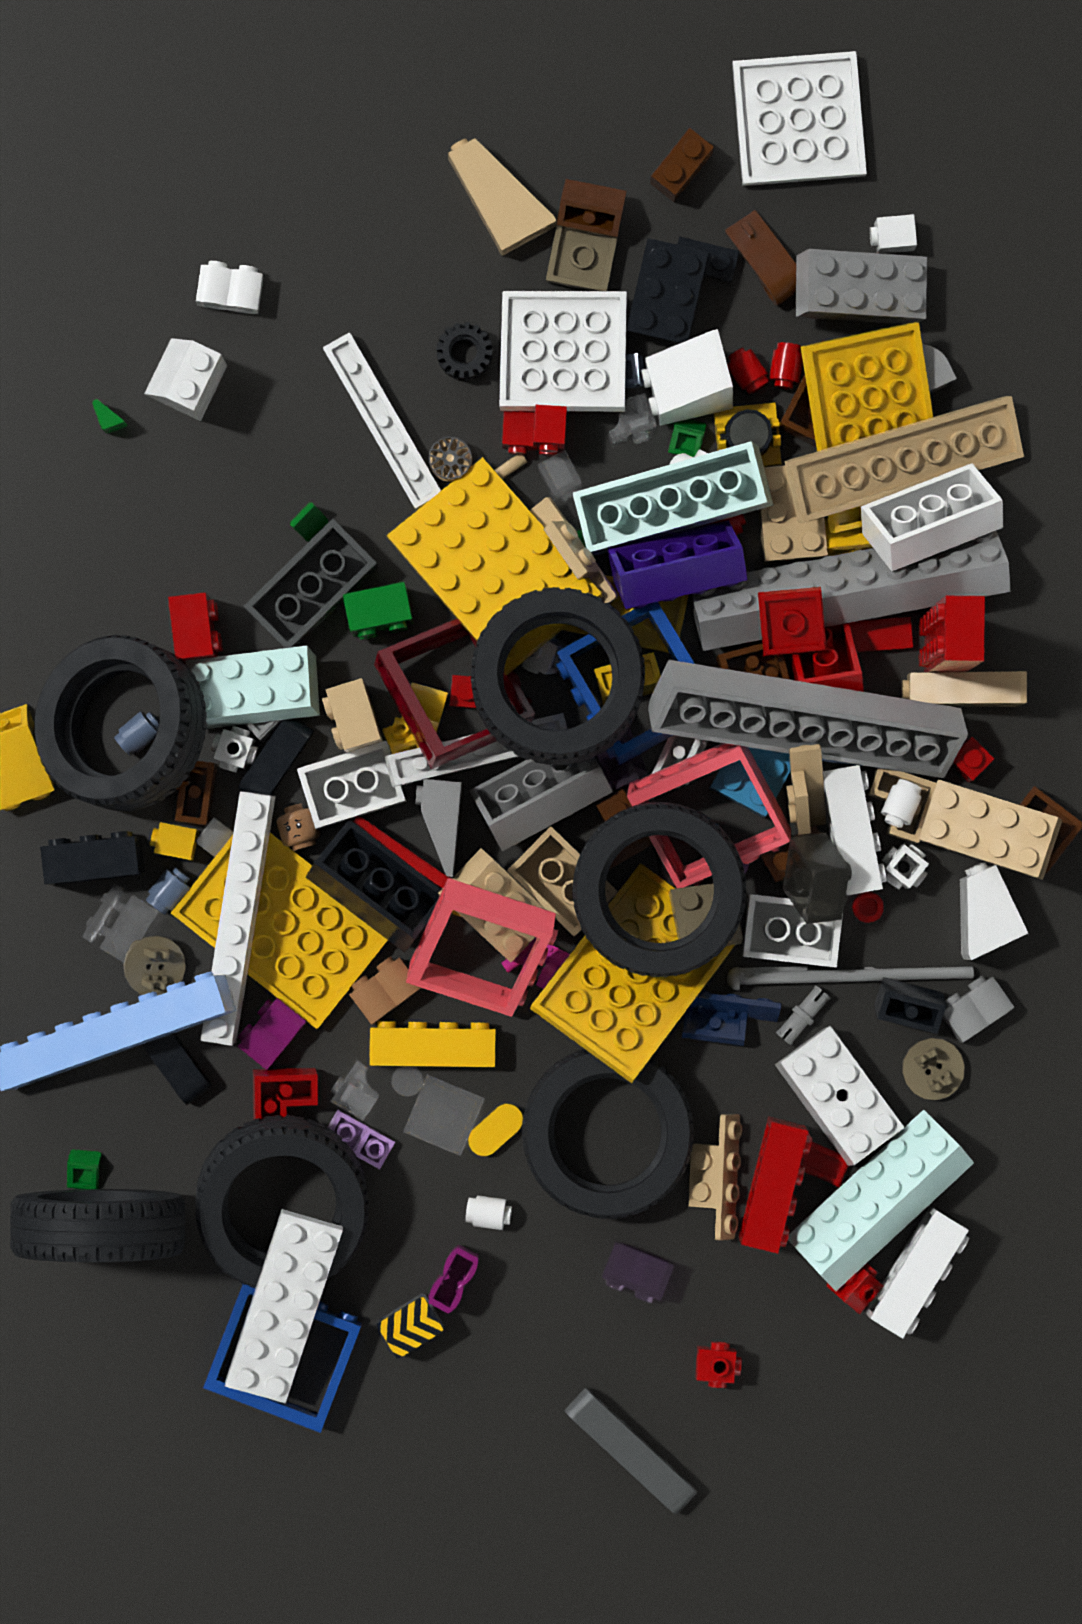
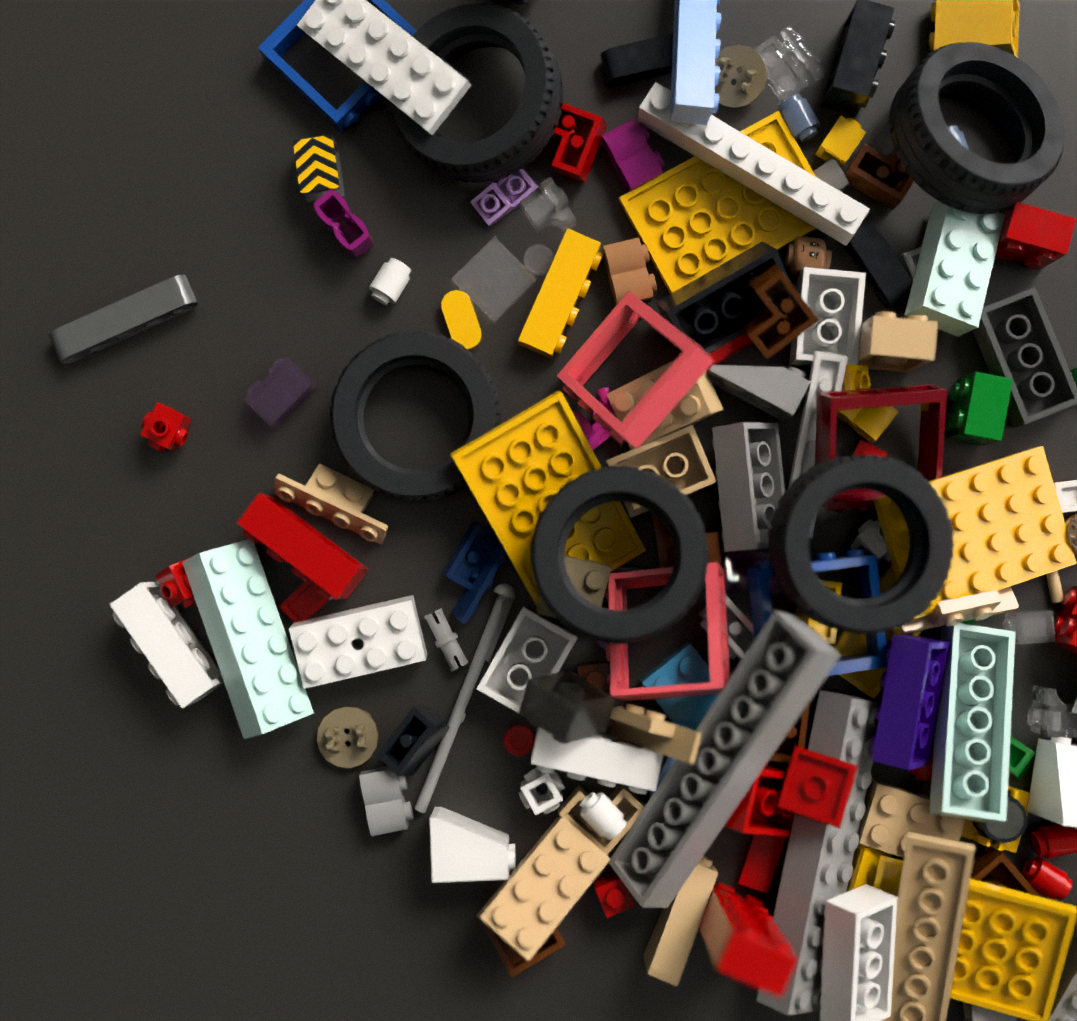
camera: 120 degrees right, 0 degrees up
white brick [211,726,258,773] -> none
none -> reddish brown brick [743,264,819,359]

